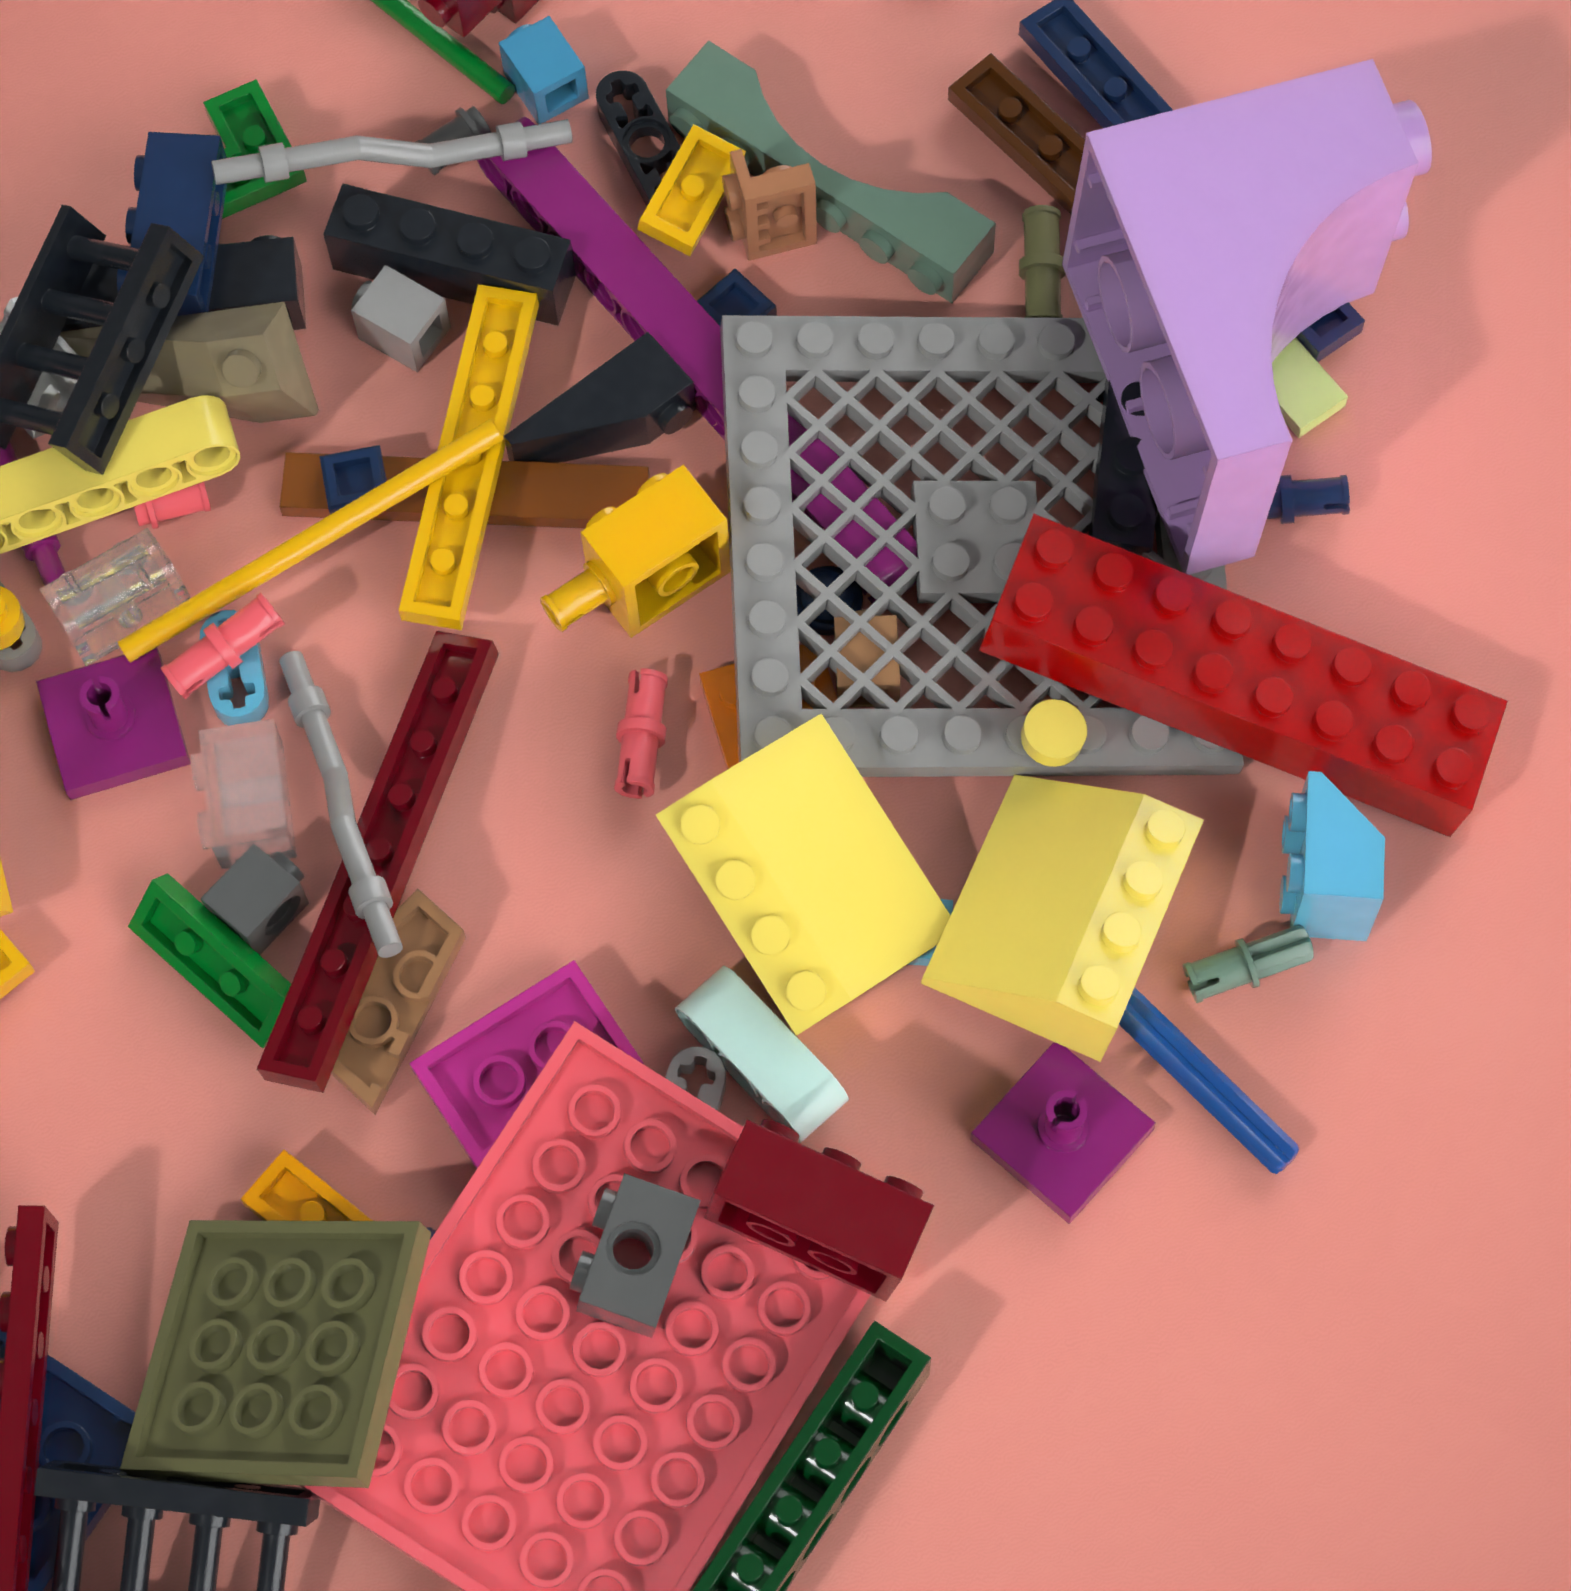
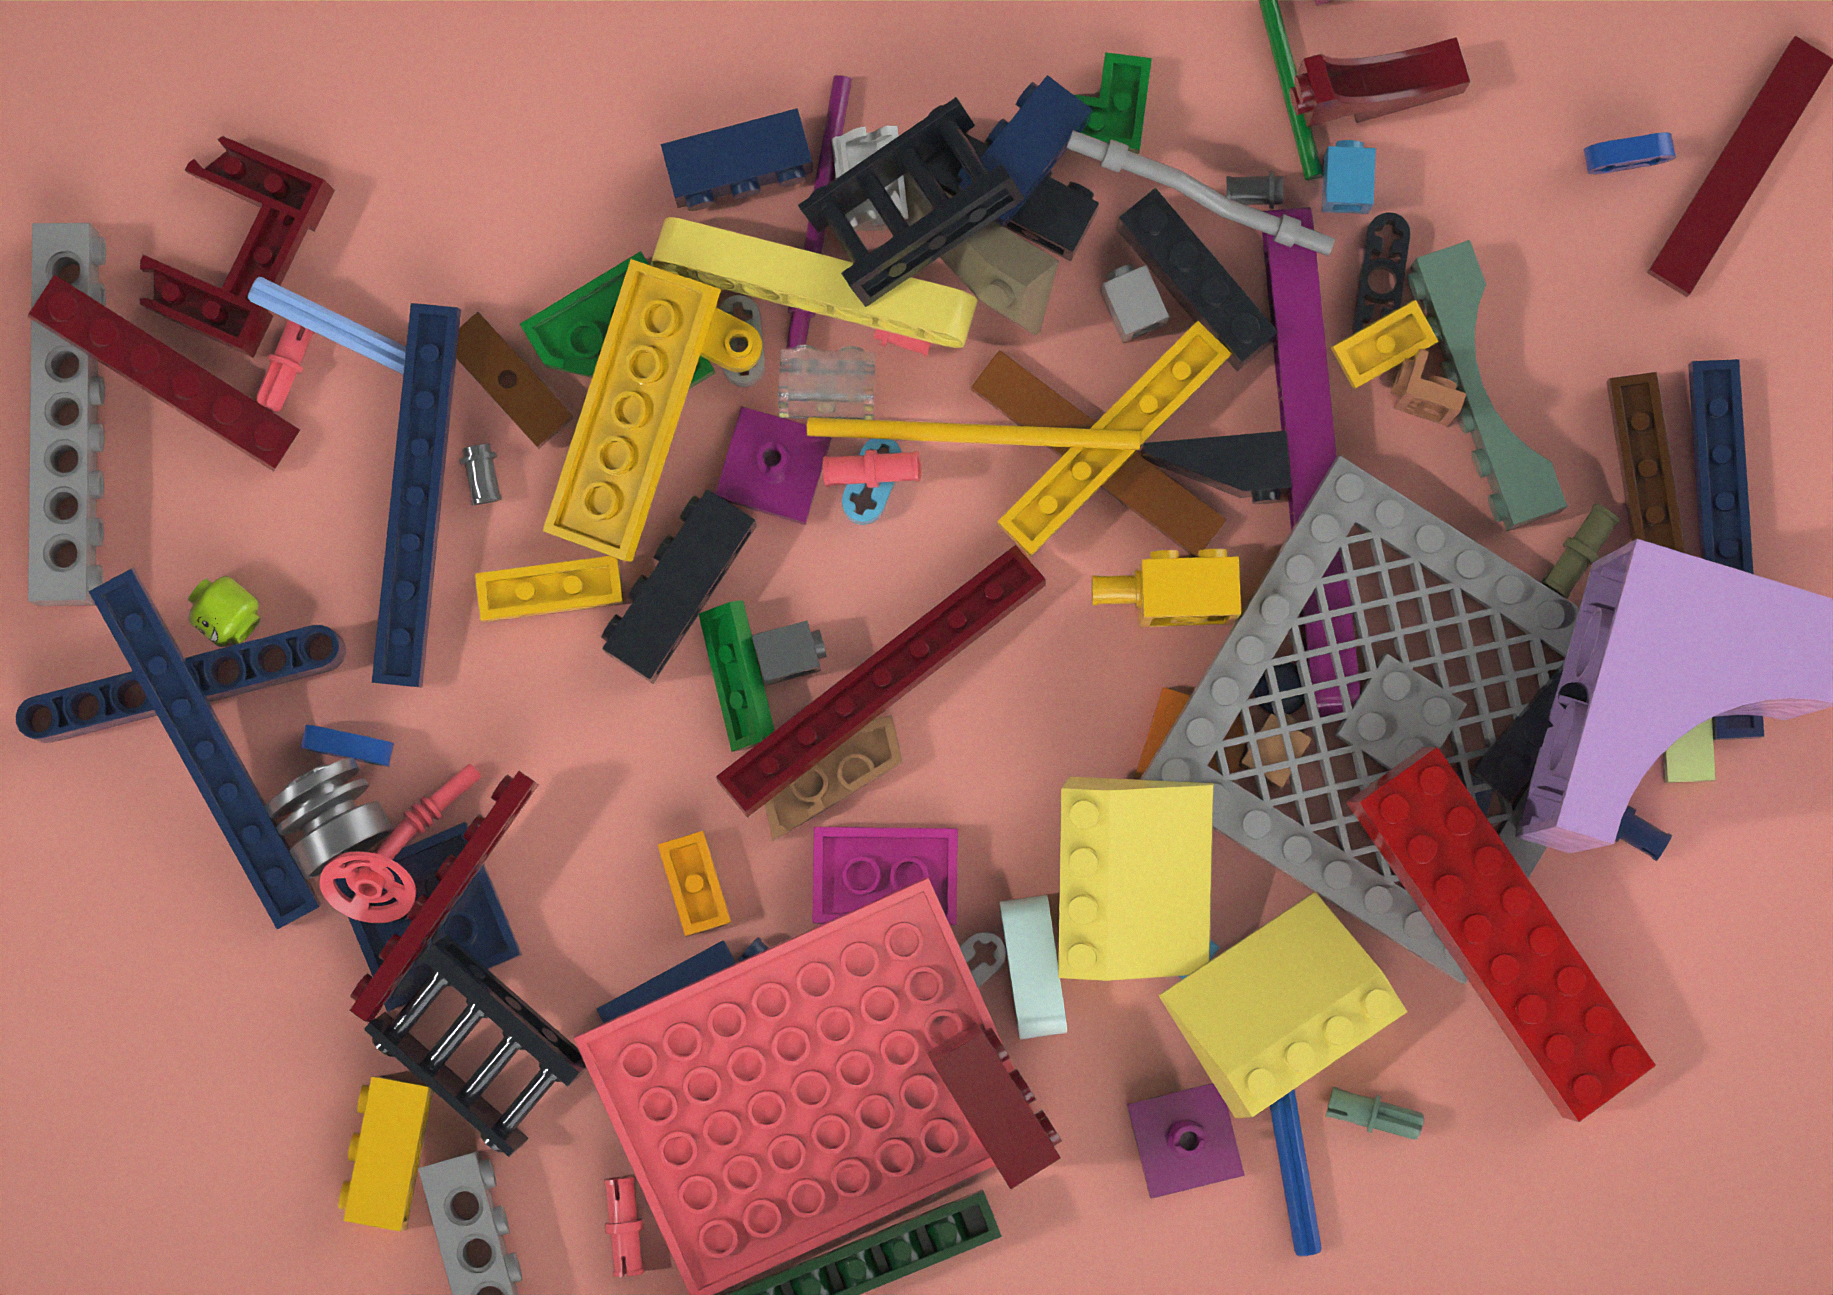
camera: 30 degrees right, 15 degrees up
olive plate [120,1220,431,1488] -> none
clear brick [191,719,297,869] -> none
light grey bar [279,651,403,958] -> none
dark blue tile [319,445,392,514] -> none
dark grey brick [569,1173,701,1338] -> none
coral pin [614,668,668,799] -> none
dark blue tile [697,268,777,326] -> none
light yellow tile [1021,699,1087,767] -> none
medium azure slope [1279,771,1385,941] -> none
none -> black brick [601,489,757,684]

